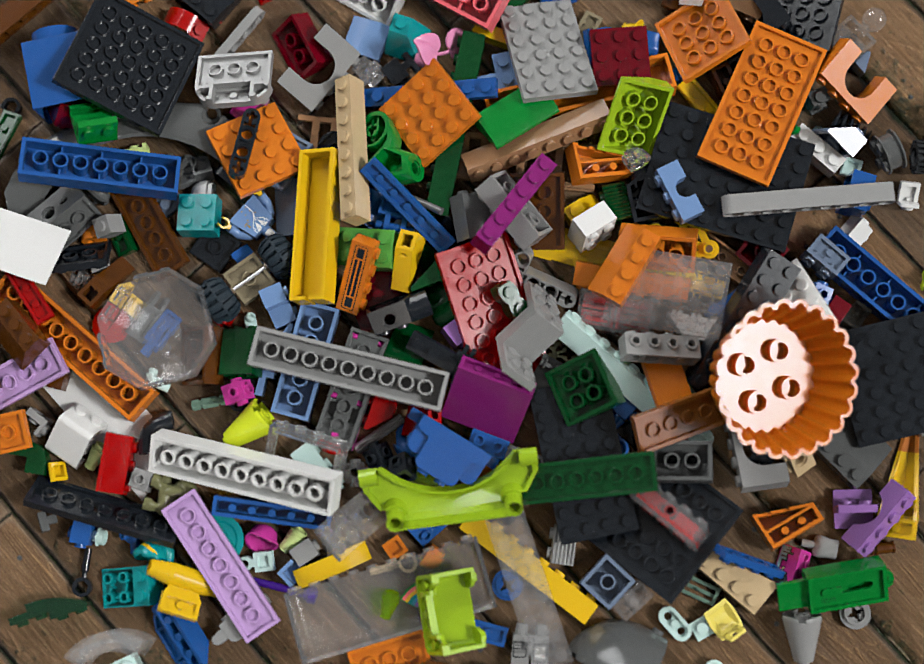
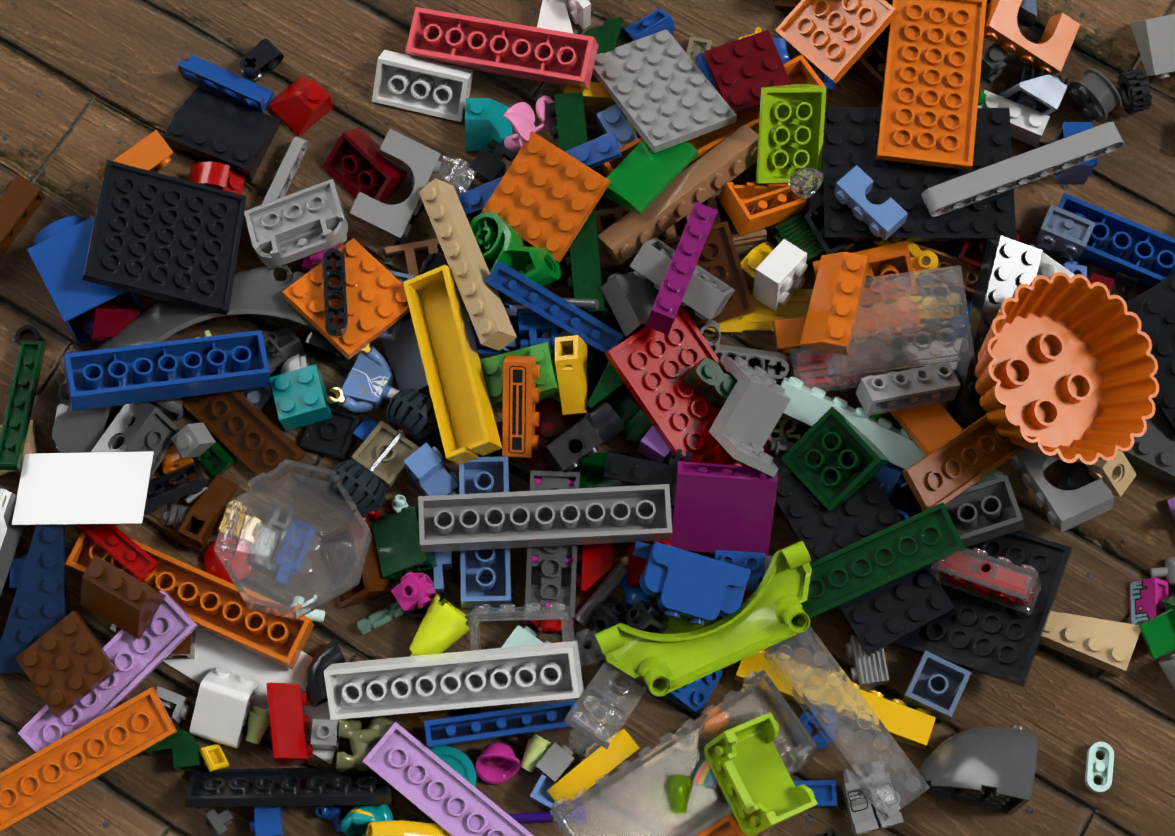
camera: 20 degrees left, 10 degrees down
green piece [68,102,118,145] -> none
light aqua plate [92,528,108,546] -> none
light aqua plate [241,550,276,573] -> none
medium blue slope [345,16,390,62] -> none
orange plate [381,534,409,562] -> none
clear brick [612,580,654,622] -> none
light aqua plate [658,606,692,641] -> none
yellow tile [677,79,718,115] -> none
sand green tile [682,577,721,607] -> none
light aqua plate [689,615,714,642] -> none
light yellow piece [703,598,746,642] -> none
blue plate [713,544,786,579] -> none
orange wedge [750,502,824,552] -> none
light aqua tile [838,157,863,177] -> none
white brick [840,216,873,246] -> none
white bracket [896,180,921,211] -> none

